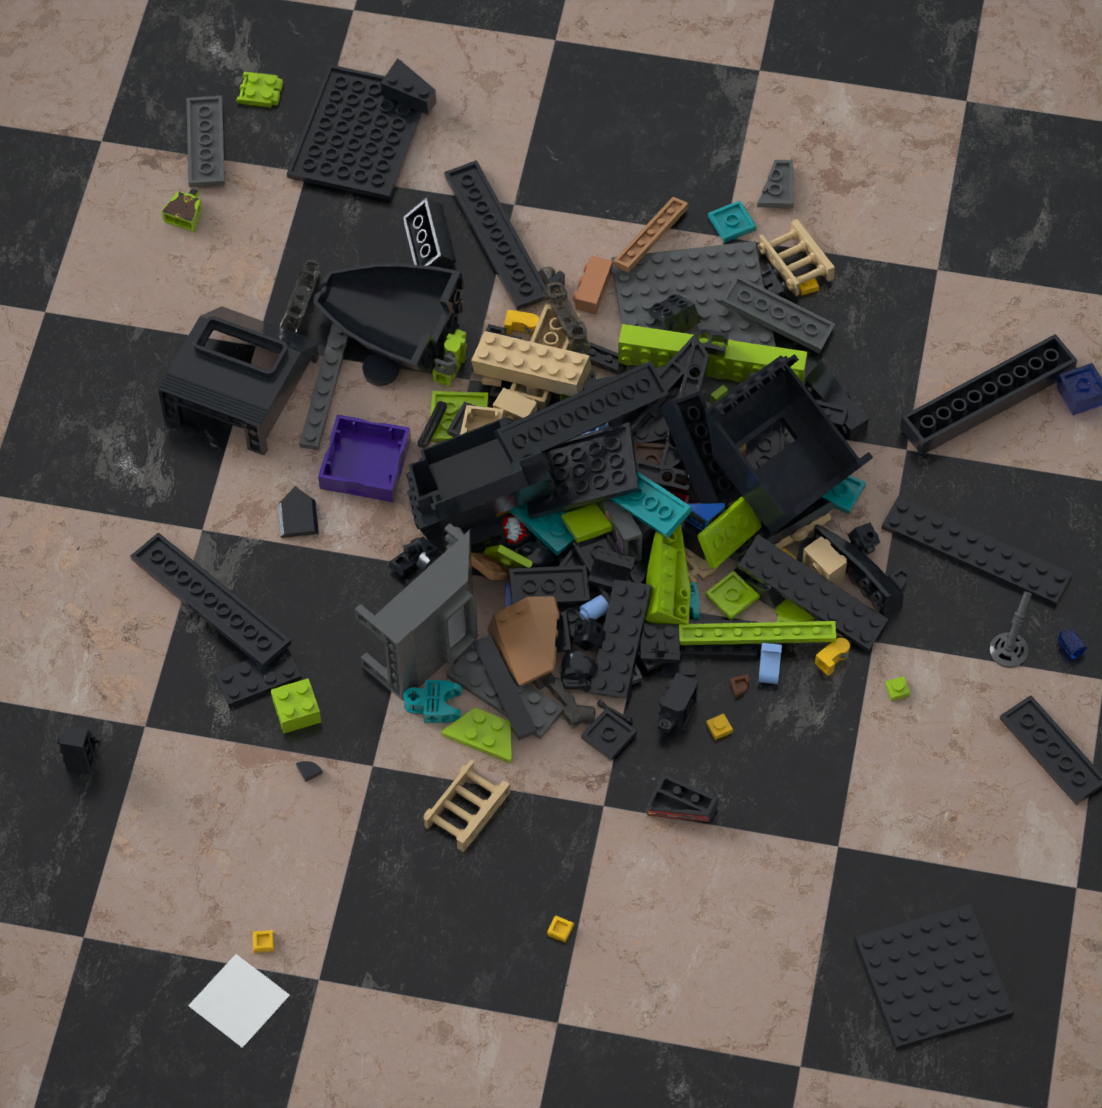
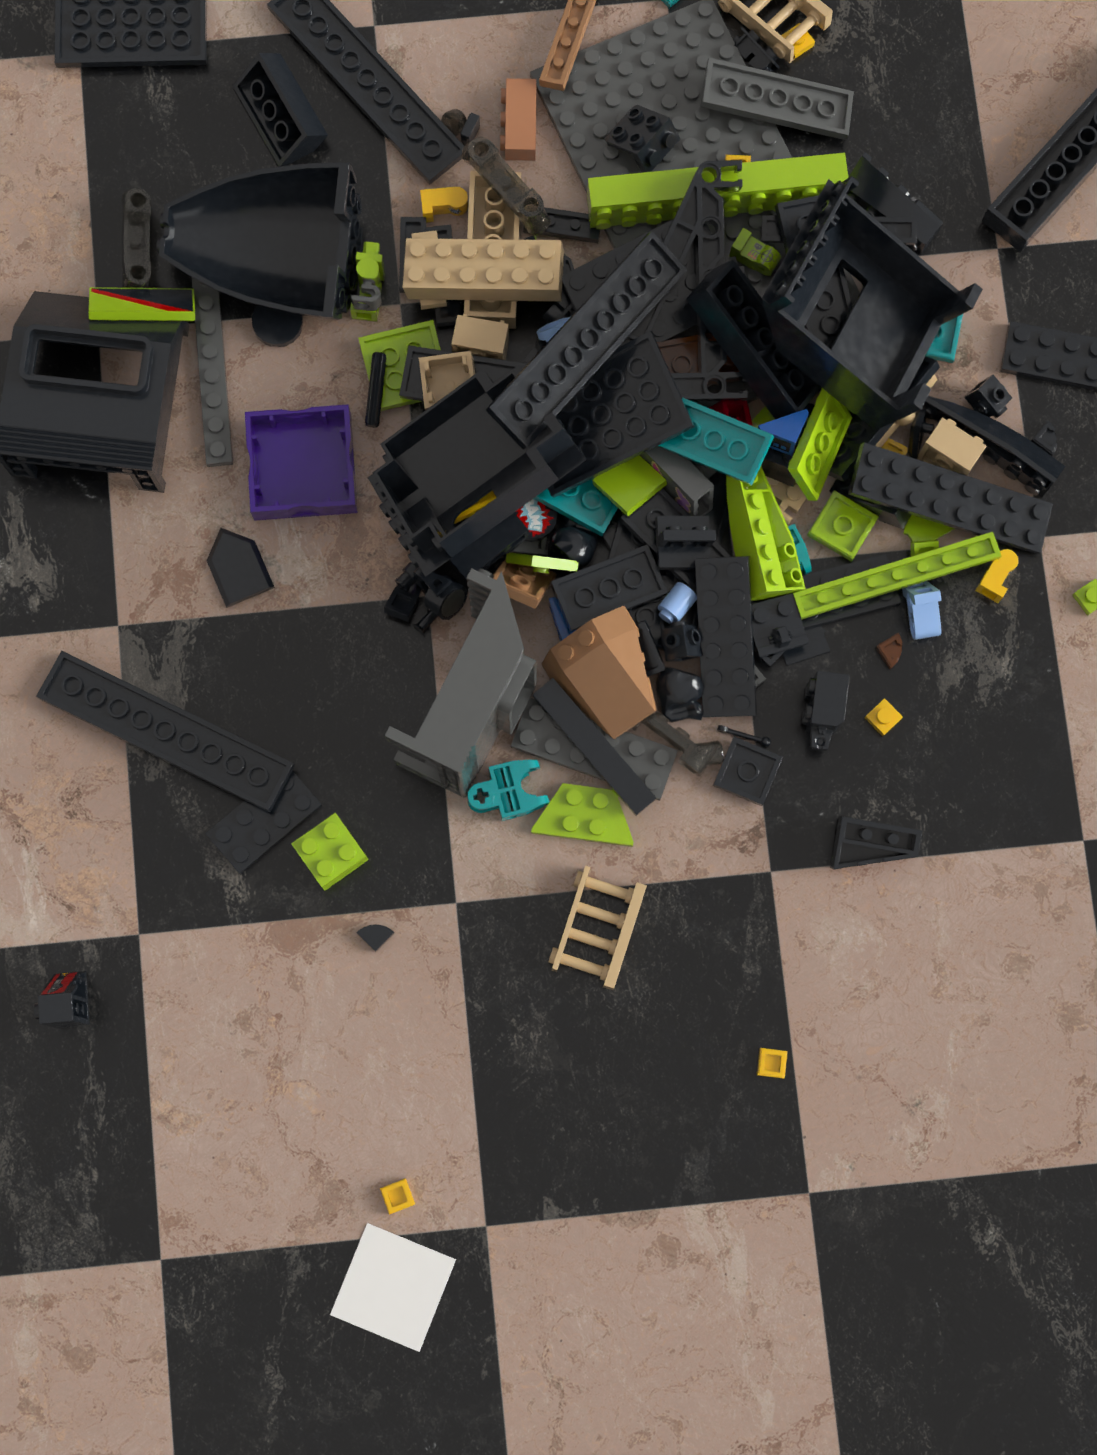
camera: 20 degrees left, 20 degrees up
none -> tile [89,287,195,321]

